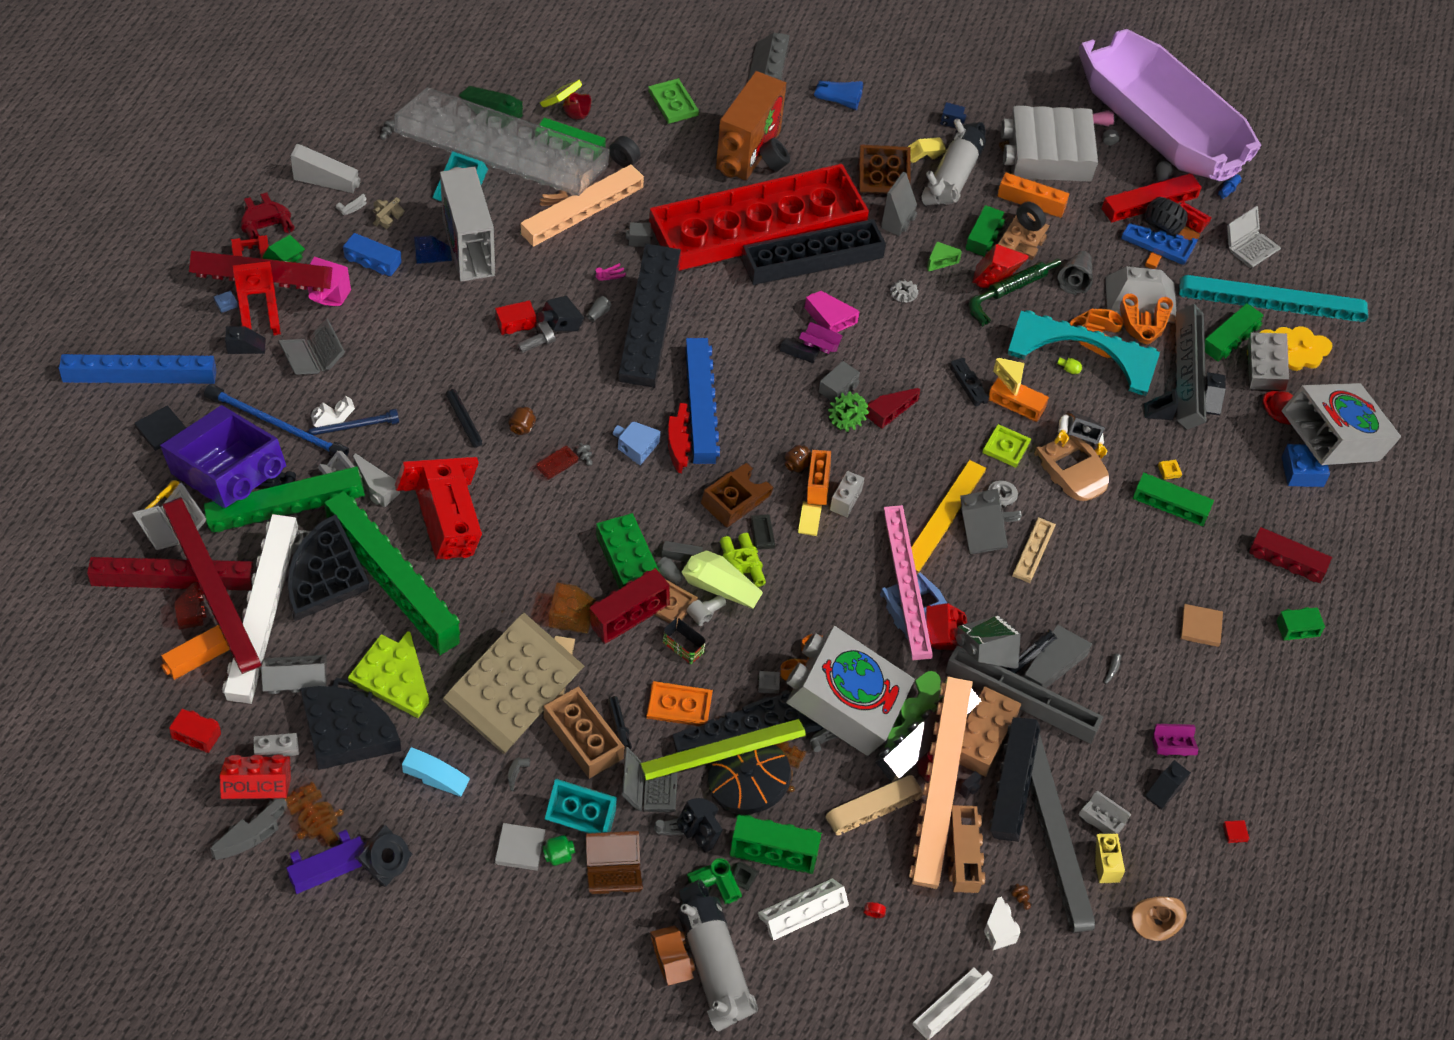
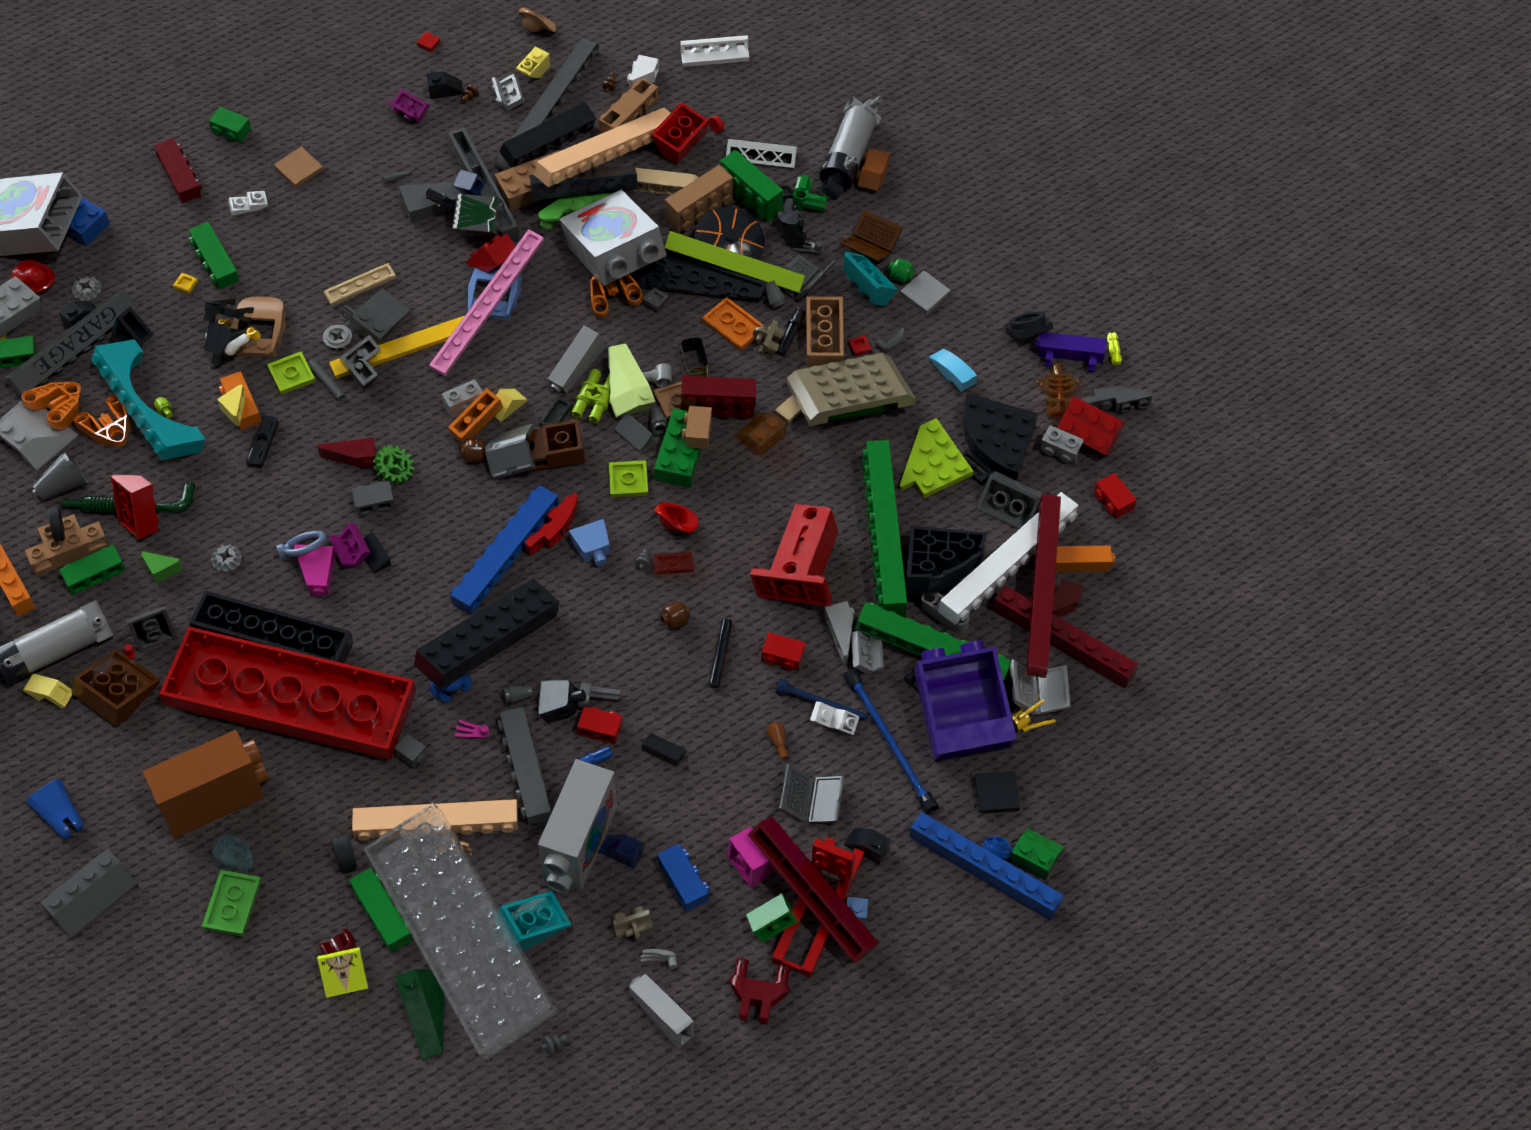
camera: 140 degrees left, 5 degrees up
none -> light grey gear [71,276,101,301]
none -> black piece [204,298,254,324]
none -> clear light blue hair [212,834,253,871]
none -> white slope [228,191,268,215]
none -> sand blue piece [276,531,327,560]
none -> dark grey piece [308,359,346,401]
none -> dark grey brick [340,335,381,389]
none -> brick [453,170,485,195]
none -> reddish brown hair [462,85,479,102]
none -> dark grey piece [485,423,536,480]
none -> dark grey brick [497,707,551,825]
none -> light grey slope [548,325,606,393]
none -> blue axle [572,747,613,766]
none -> lime tile [609,461,648,497]
none -> black slope [642,733,687,767]
none -> red slope [651,102,709,165]
none -> red hat [654,502,699,533]
none -> medium nougat brick [665,165,733,234]
none -> medium nougat brick [682,406,712,449]
none -> dark tan hips [753,319,785,355]
none -> red brick [761,632,806,671]
none -> dark grey cone [765,280,786,308]
none -> dark orange cone [765,722,788,759]
none -> red tile [848,335,872,357]
none -> blue plate [983,836,1013,859]
none -> green slope [1010,829,1065,880]
none -> neon yellow axle [1107,332,1122,365]

